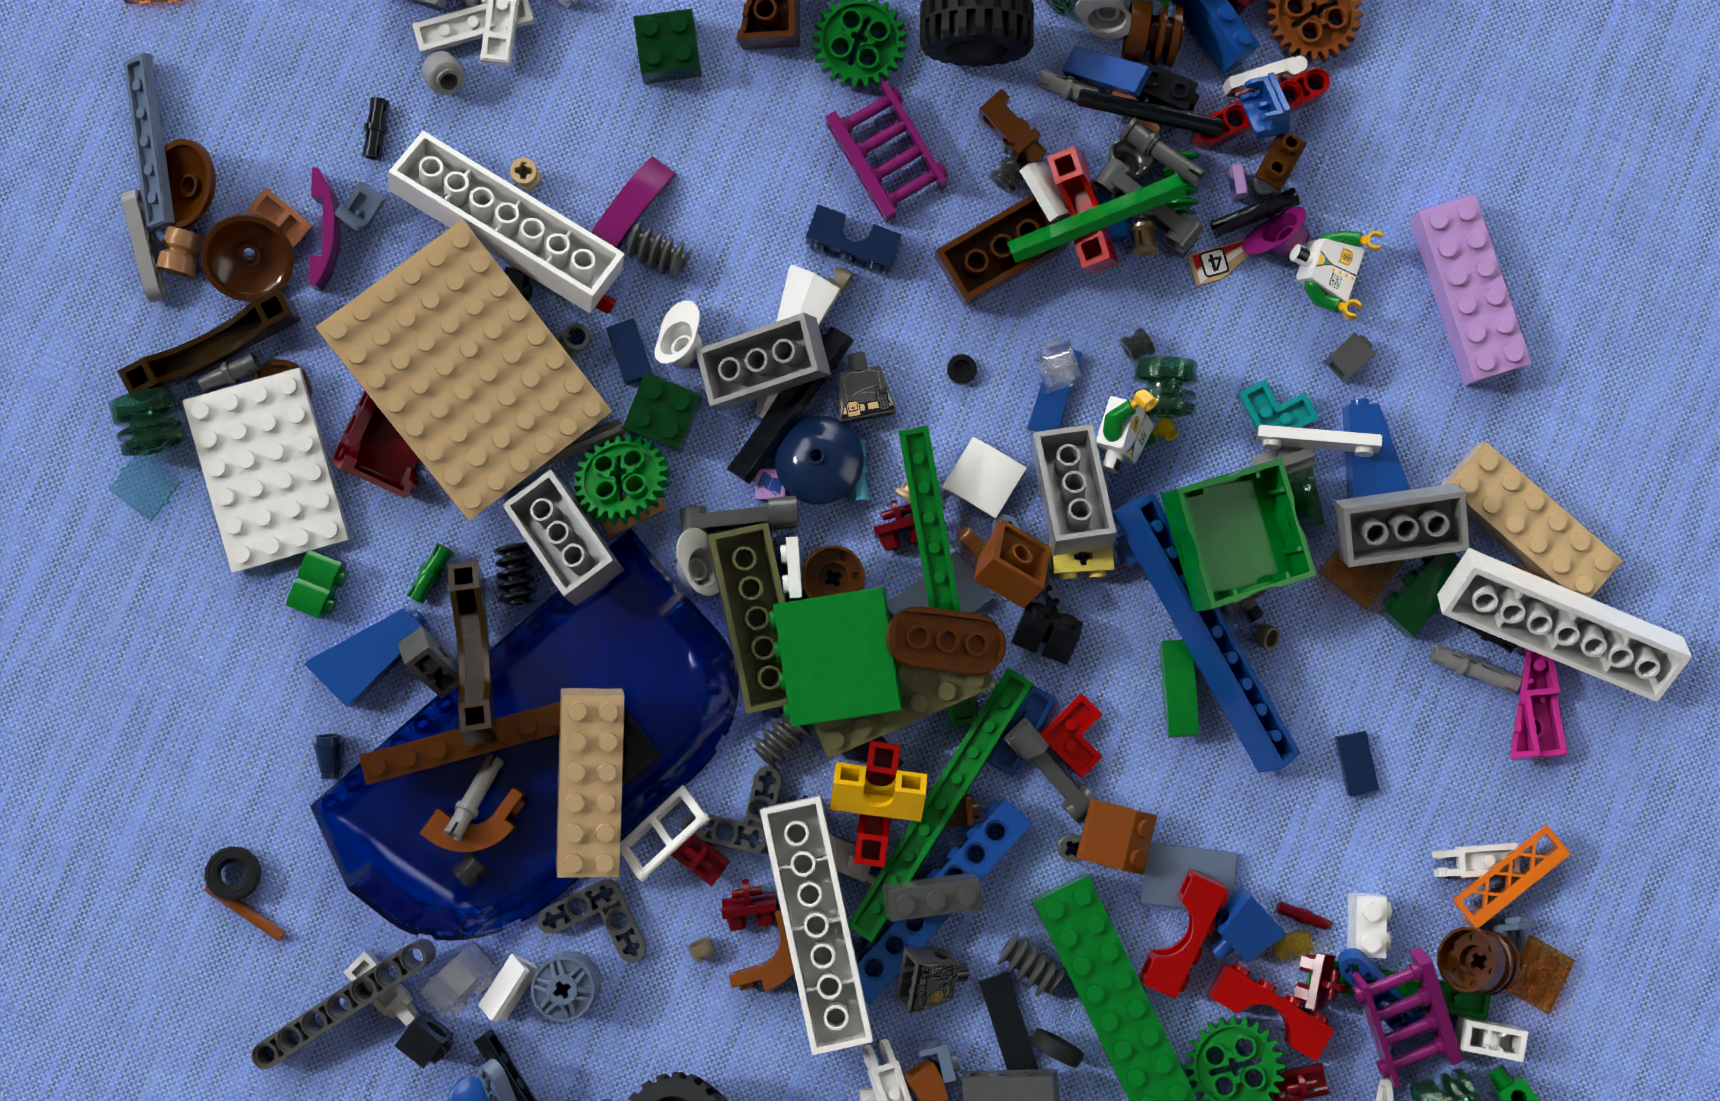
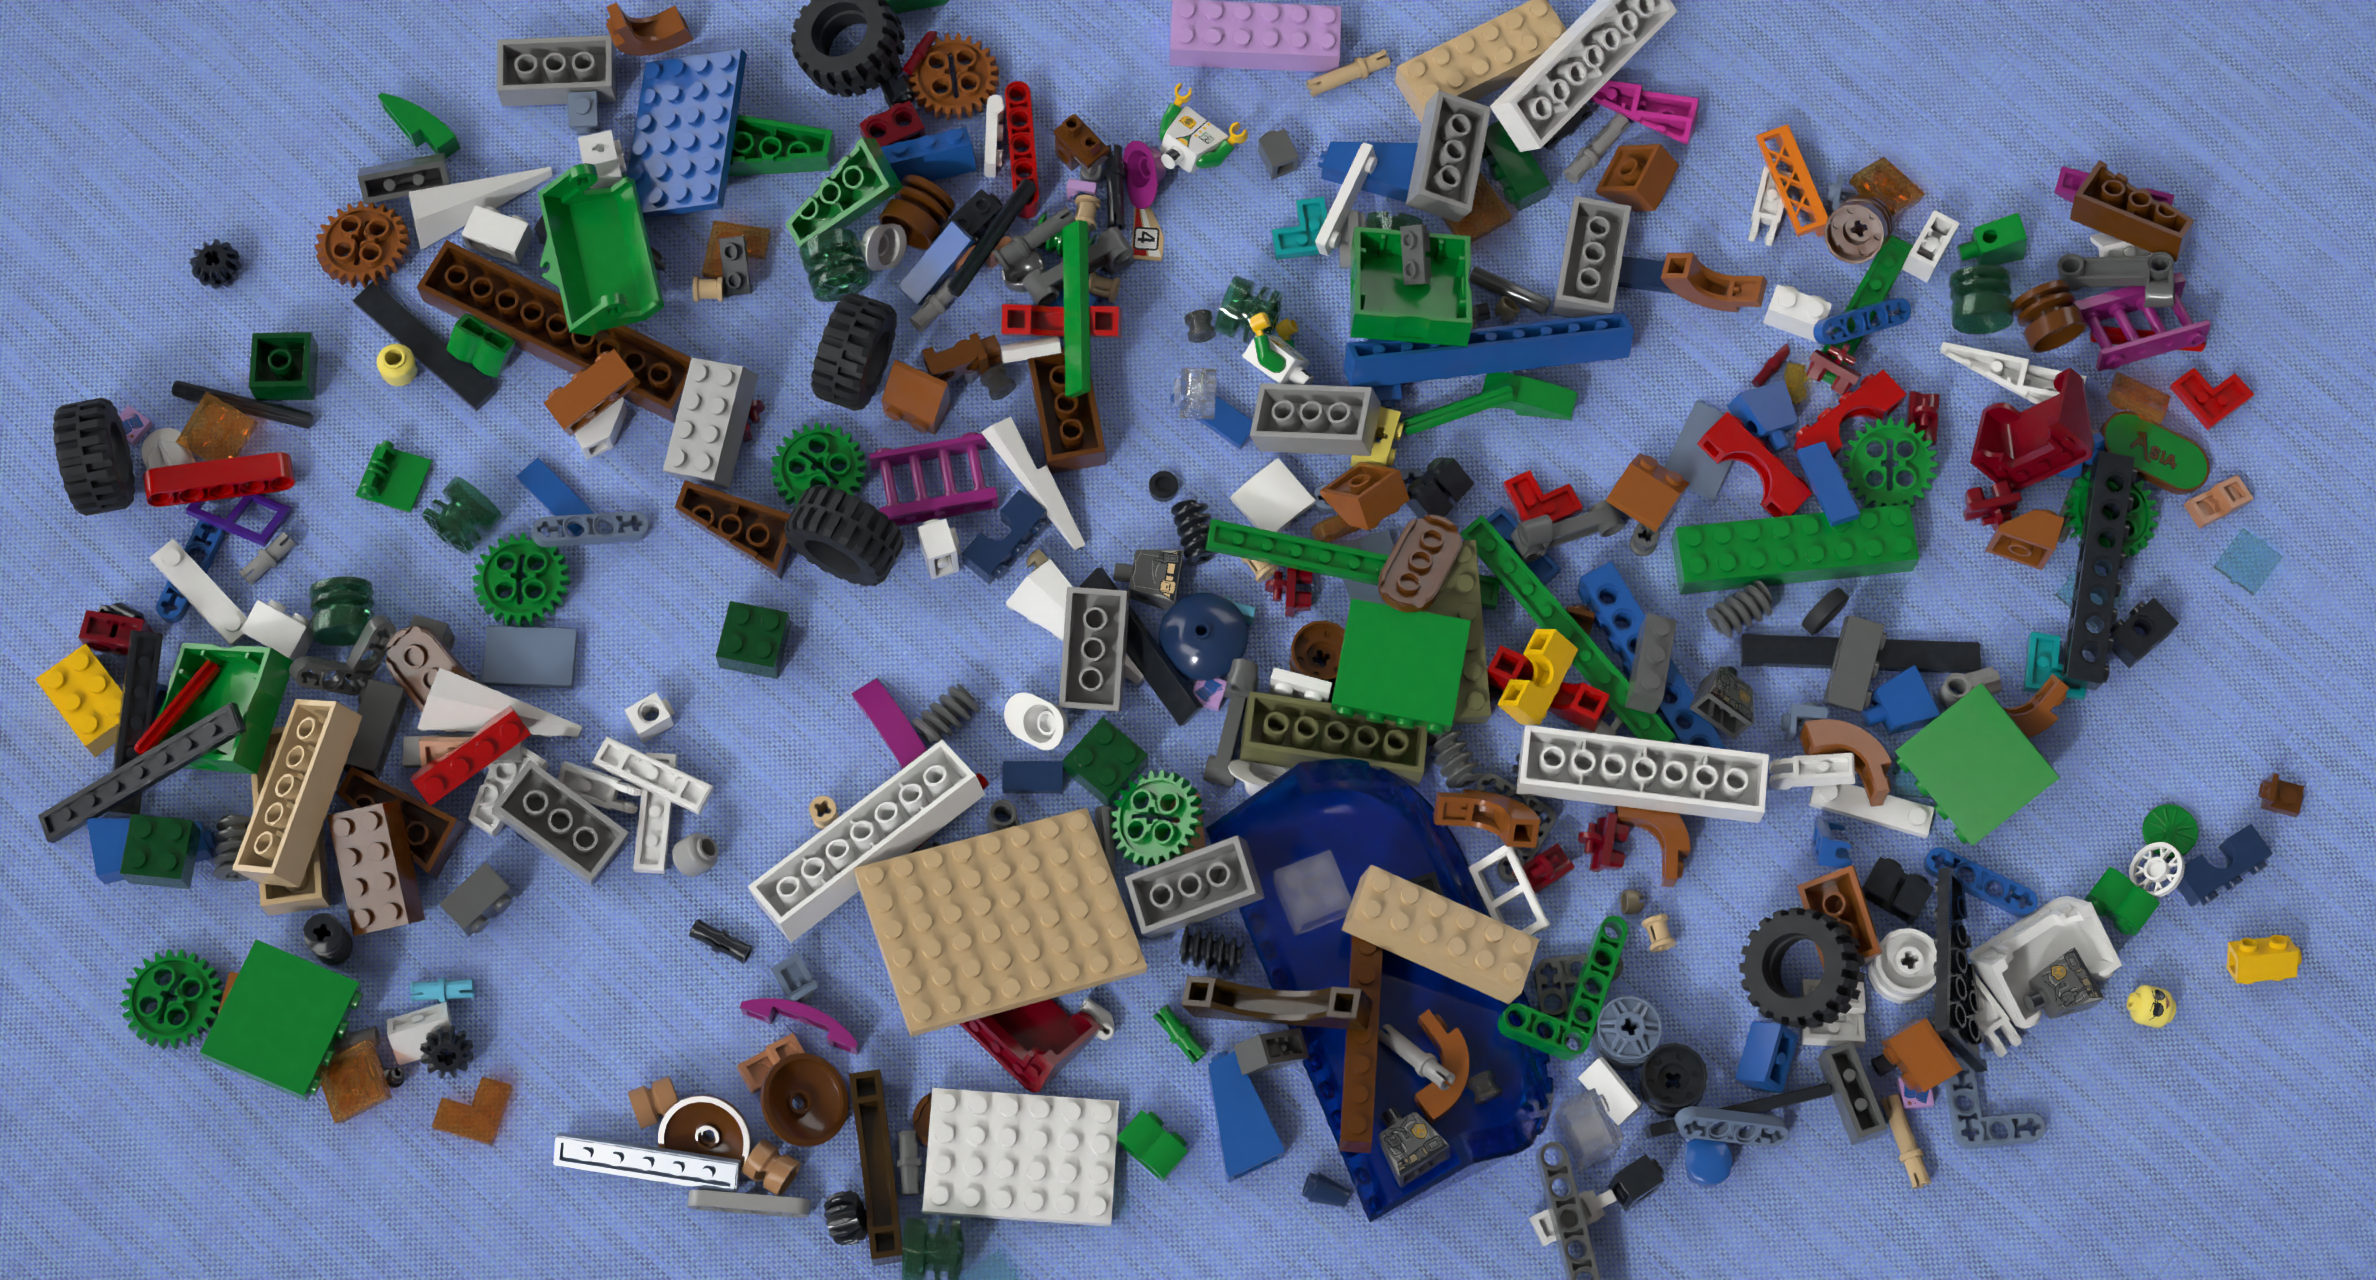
camera: 70 degrees left, 15 degrees down
blue hinge [1241,72,1291,139] -> none
magenta fence [1352,947,1463,1088] -> none
none -> medium nougat wheel [628,1076,679,1129]
none -> black tyre [784,485,904,586]
none -> black gear [824,1190,868,1246]
none -> dark orange slope [881,359,951,435]
none -> white brick [918,519,961,580]
none -> white wedge [981,417,1086,550]
none -> tan bush [1074,194,1101,232]
none -> white arm [1080,997,1115,1040]
none -> black piece [1171,500,1218,566]
none -> clear brick [1273,850,1352,936]
none -> tan pin [1306,49,1391,97]
none -> torso [1379,1107,1451,1188]
none -> dark grey hinge [1400,224,1433,285]
none -> green axle [1402,384,1515,435]
none -> dark orange arch [1433,789,1540,848]
none -> dark grey axle [1469,267,1551,314]
none -> green beam [1497,915,1628,1061]
none -> light grey brick [1552,196,1631,318]
none -> dark orange slope [1595,144,1679,211]
none -> black wheel [1639,1043,1708,1118]
none -> tan bush [1641,914,1677,953]
none -> dark orange arch [1661,253,1767,312]
none -> blue tile [1796,441,1860,527]

